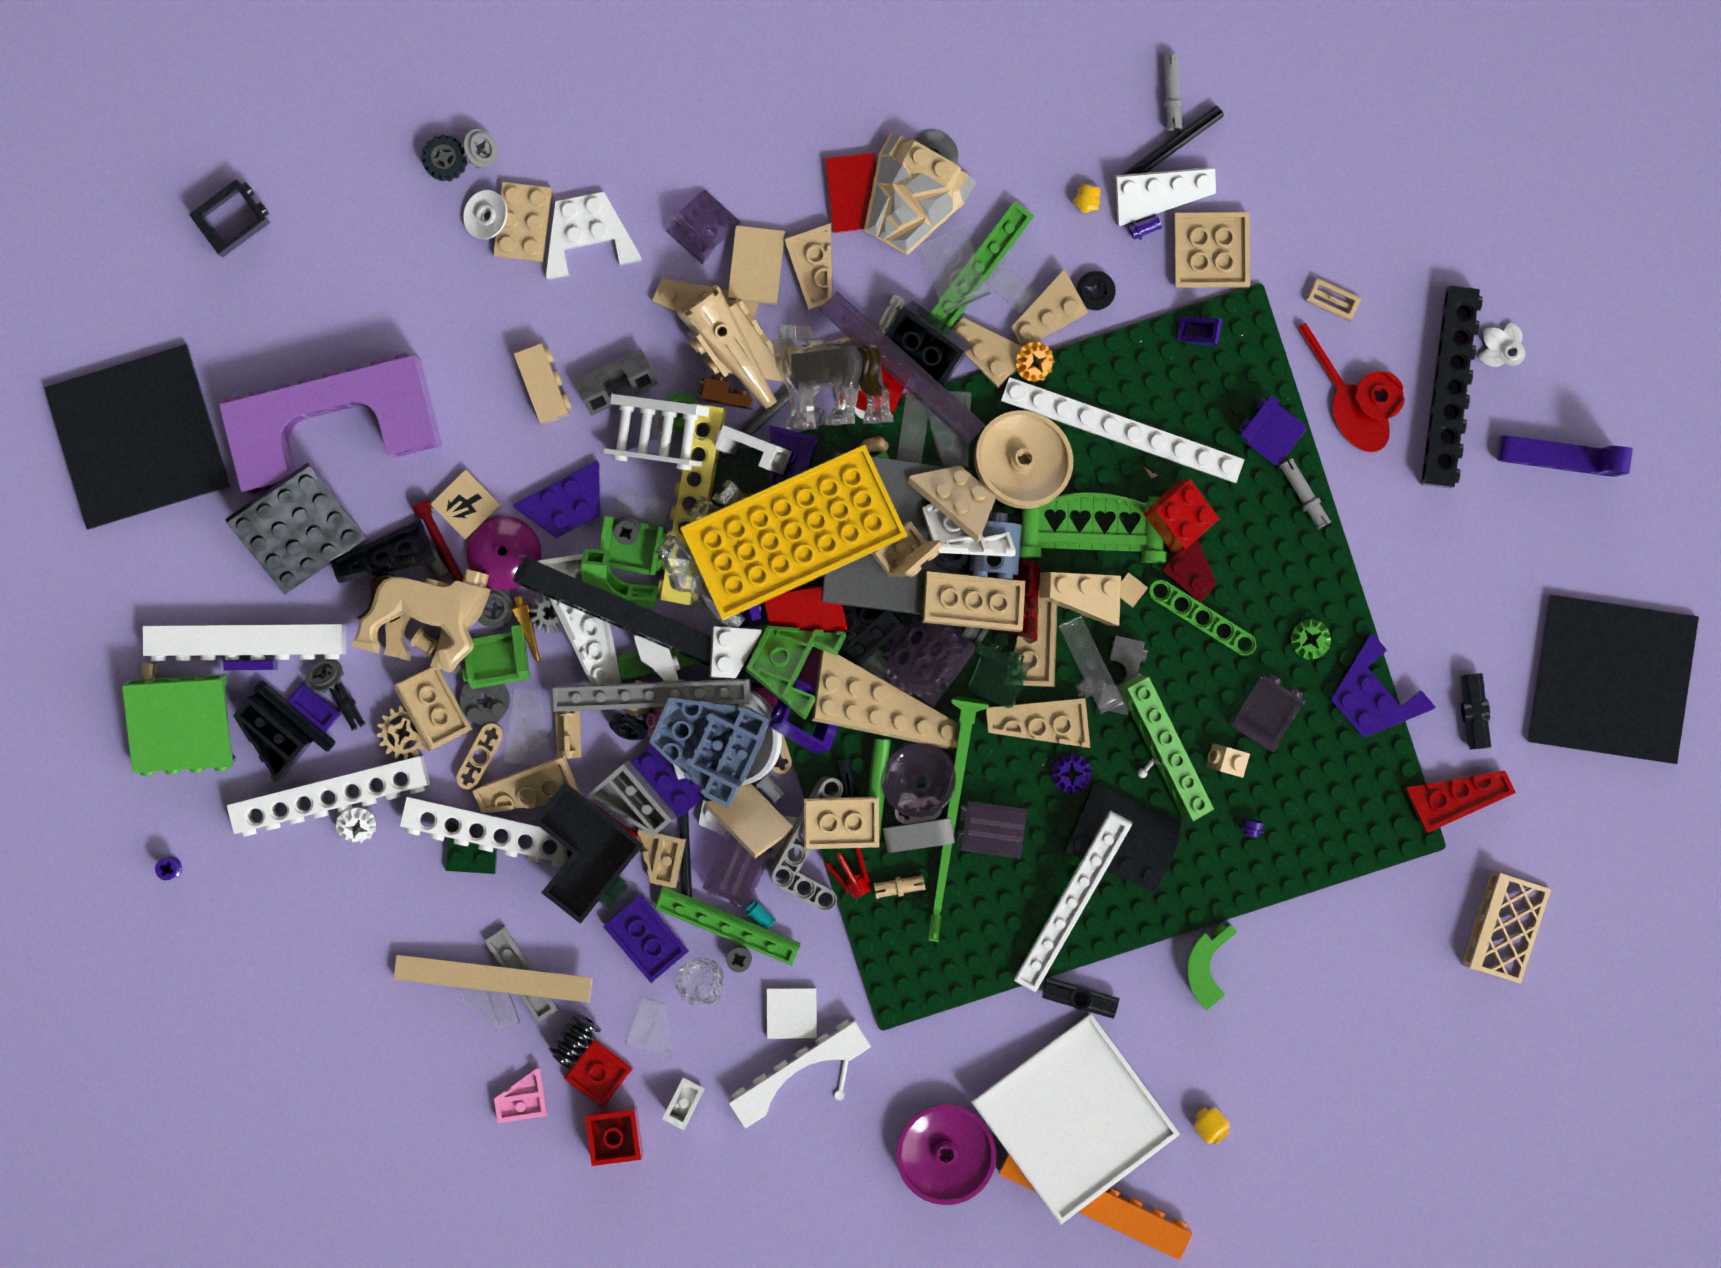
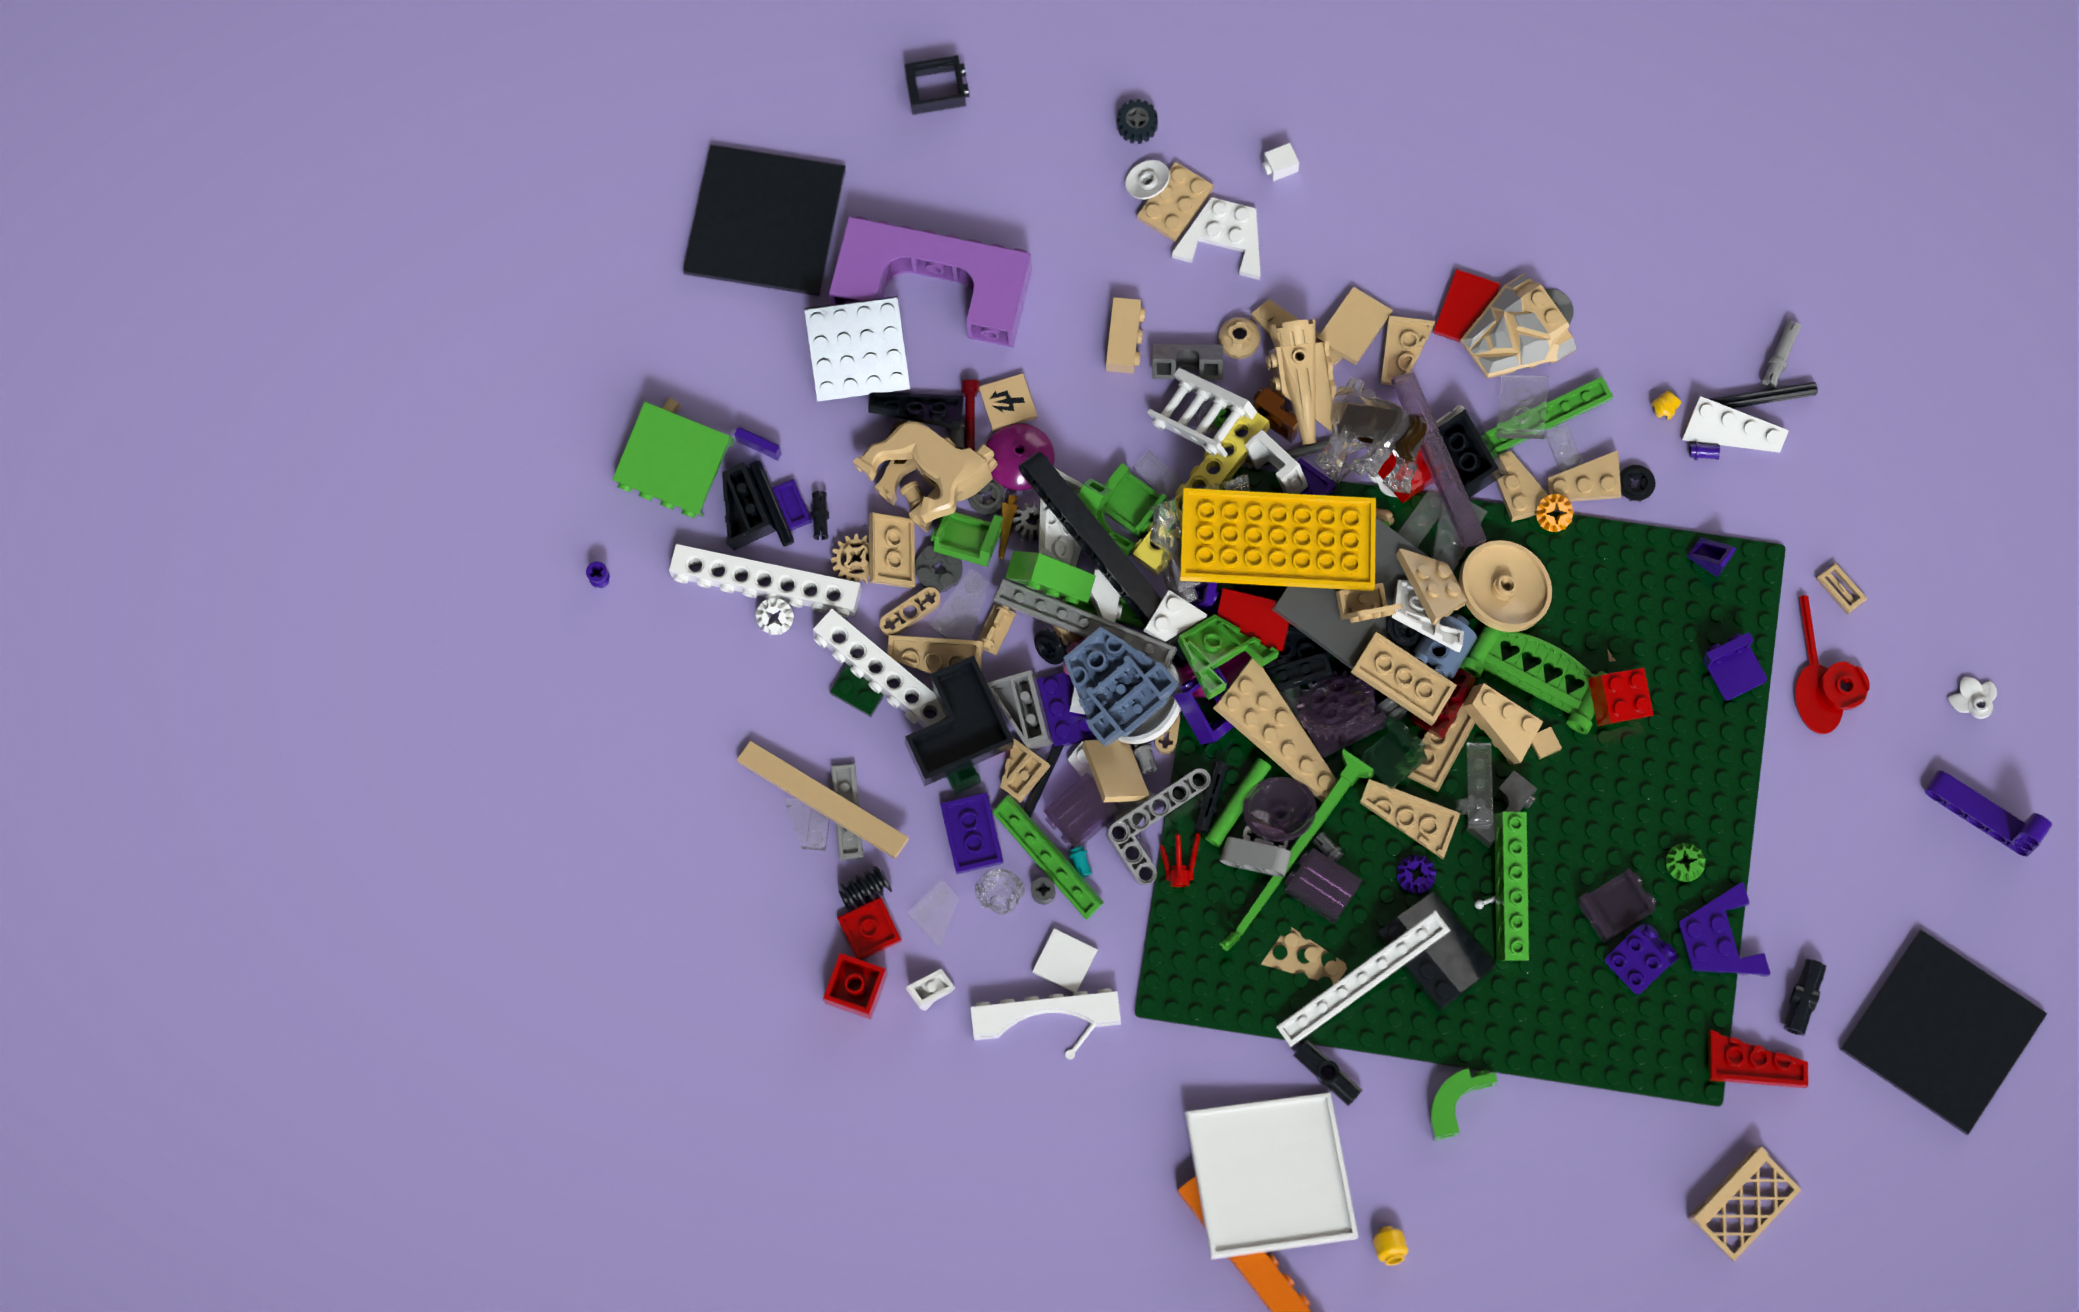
camera: 30 degrees right, 15 degrees down
white brick [143,624,346,661] -> none
dark grey gear [305,659,344,694] -> none
light grey gear [461,129,497,169] -> none
bright pink wing [494,1067,548,1123] -> none
dark purple wing [513,461,601,538] -> none
dark grey wheel [614,515,641,545] -> none
clear purple bracket [666,190,740,264] -> none
tan tile [803,796,879,849] -> none
tan pin [874,874,926,899] -> none
magenta dish [896,1104,996,1205] -> none
white plate [1001,377,1245,483] -> none
bright green beam [1149,580,1256,655] -> none
dark red wing [1162,539,1216,602] -> none
tan plate [1174,212,1250,288] -> none
tan bracket [1206,743,1250,778] -> none
dark purple plate [1240,818,1265,837] -> none
light grey pin [1279,458,1331,530] -> none
black brick [1421,285,1483,488] -> none
none -> bright green wedge [1005,551,1096,605]
none -> tan piece [1218,317,1261,359]
none -> tan wing [1261,927,1347,985]
none -> white brick [1262,143,1299,181]
none -> dark grey pin [1313,832,1343,863]
none -> dark purple bracket [1605,922,1679,994]

